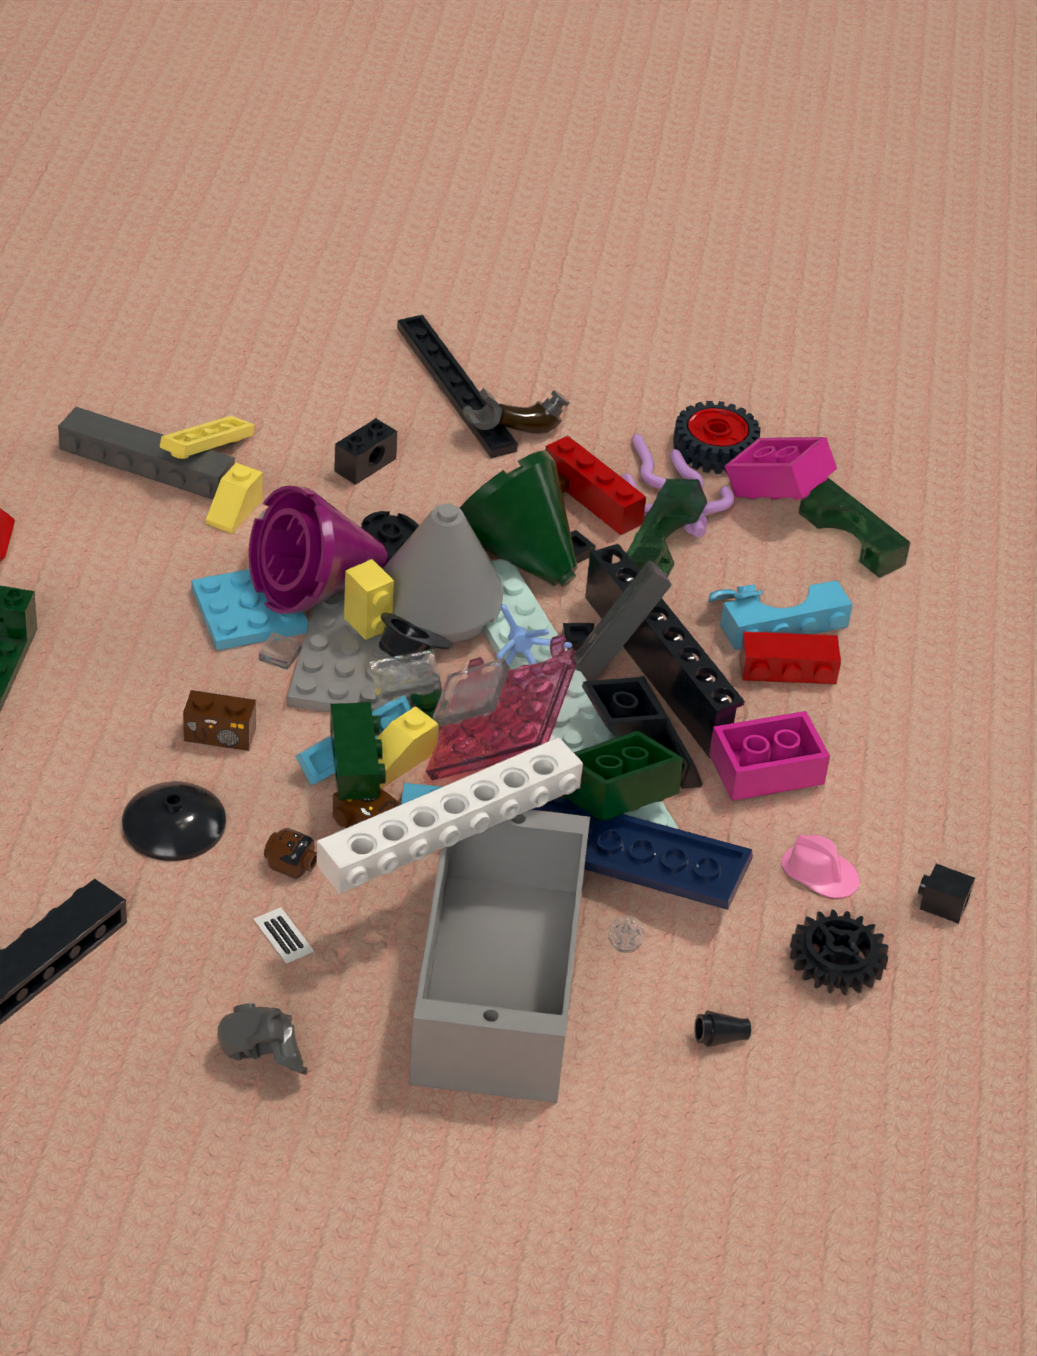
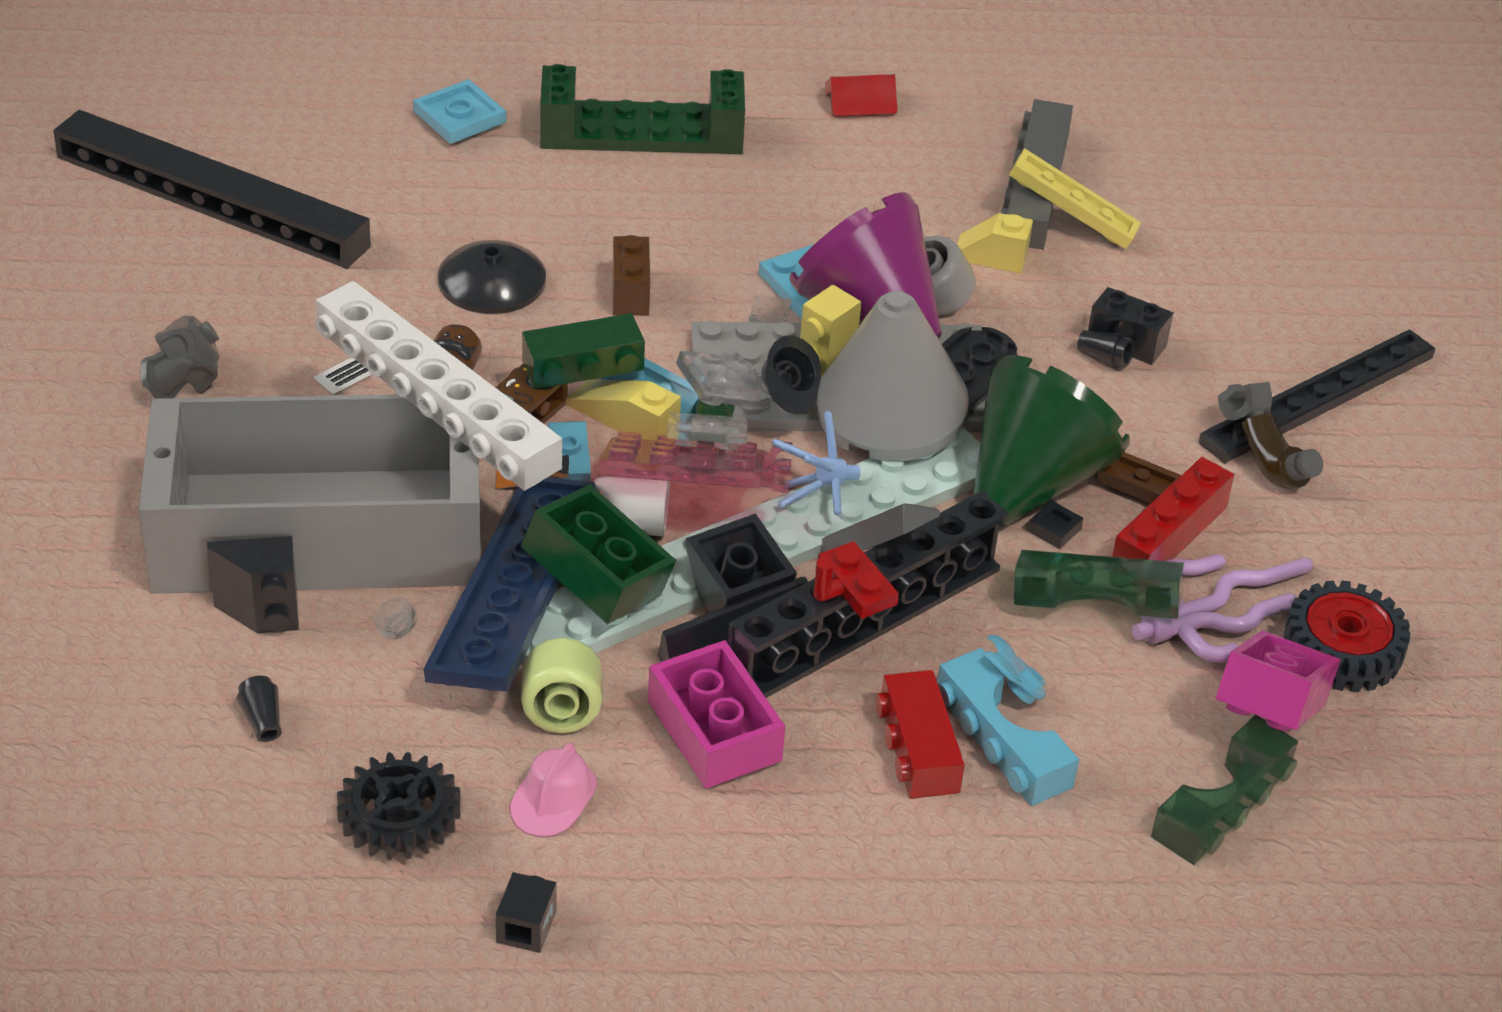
camera: 80 degrees right, 0 degrees up
none -> black slope [207,536,299,633]
none -> yellowish green head [521,638,603,734]
none -> red plate [813,541,899,619]
none -> black cone [1077,330,1135,369]

